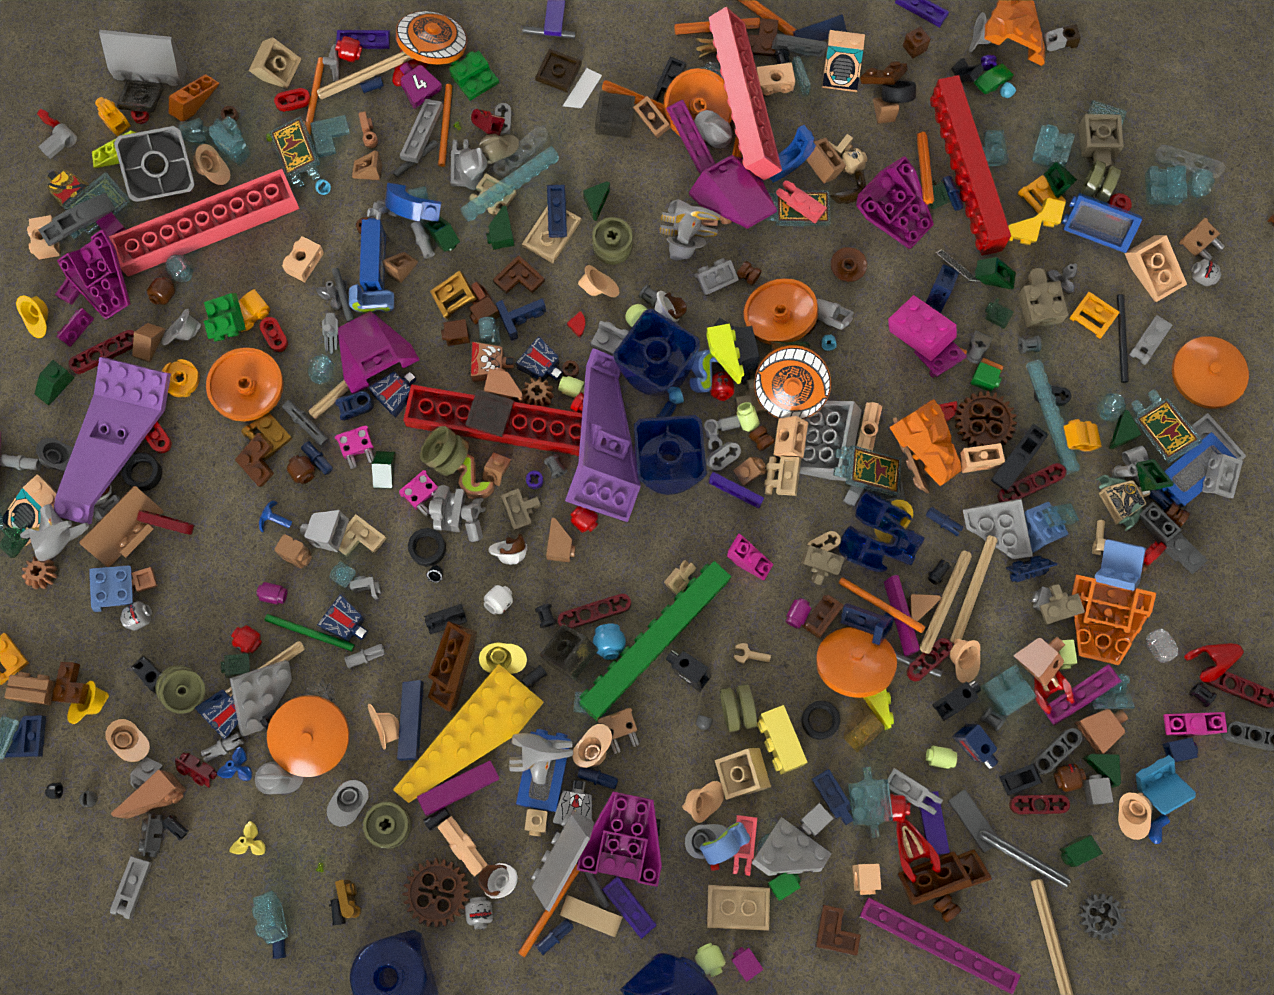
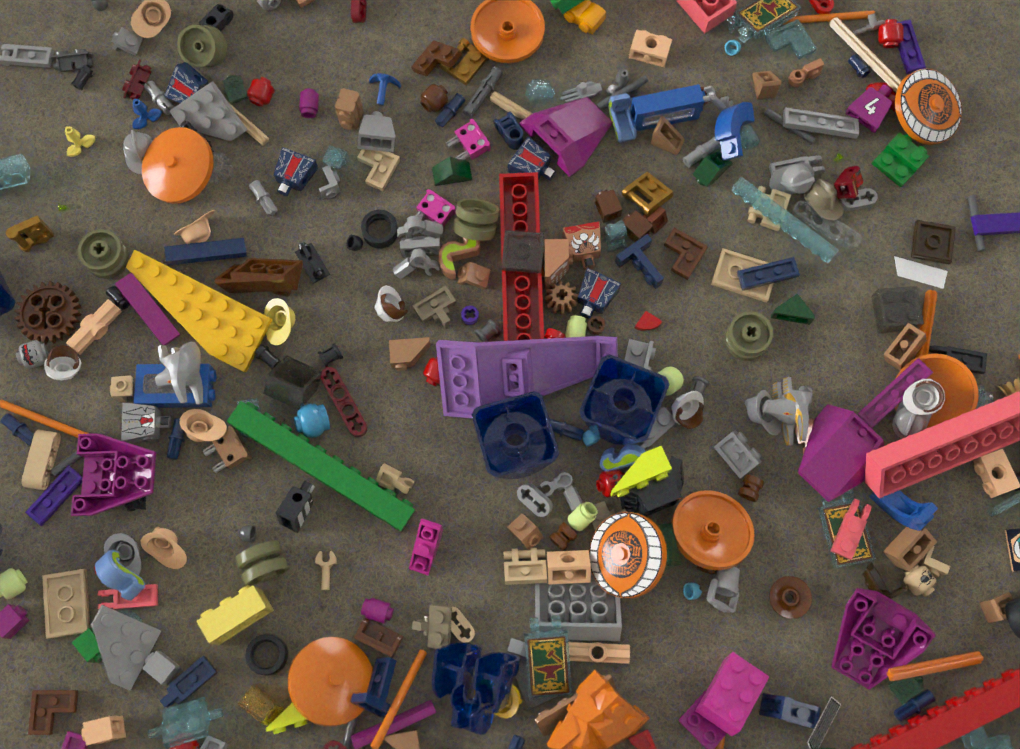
camera: 80 degrees right, 0 degrees up
nougat slope [111,769,186,819] -> none
red plate [260,317,288,352] -> none
green axle [264,614,355,652] -> none
light grey piece [327,780,368,827] -> none
orange piece [438,84,453,167] -> none
white head [484,585,513,614] -> none
dark green slope [486,206,514,250] -> none
light grey slope [531,810,595,912] -> none
light nougat piece [578,265,620,297] -> none
dark purple tile [709,472,764,508] -> none
tan slope [715,748,771,800] -> none
none -> white piece [903,379,945,415]

